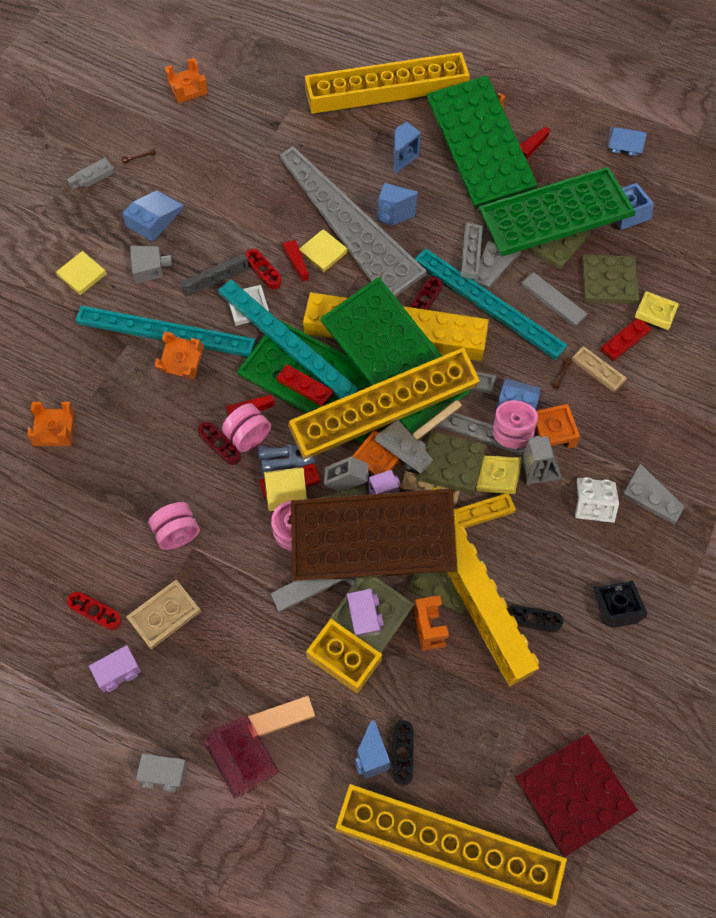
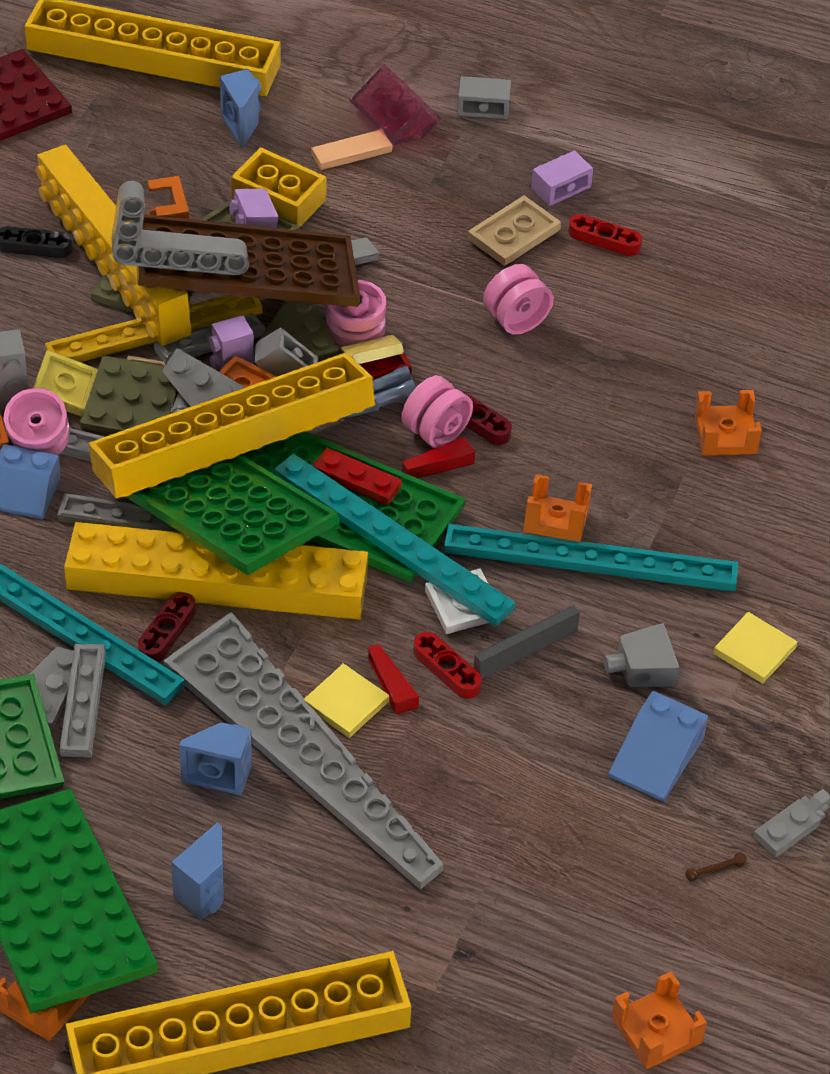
camera: 175 degrees right, 15 degrees down
black beam [393,721,414,786] -> none
none -> light grey beam [111,181,249,275]

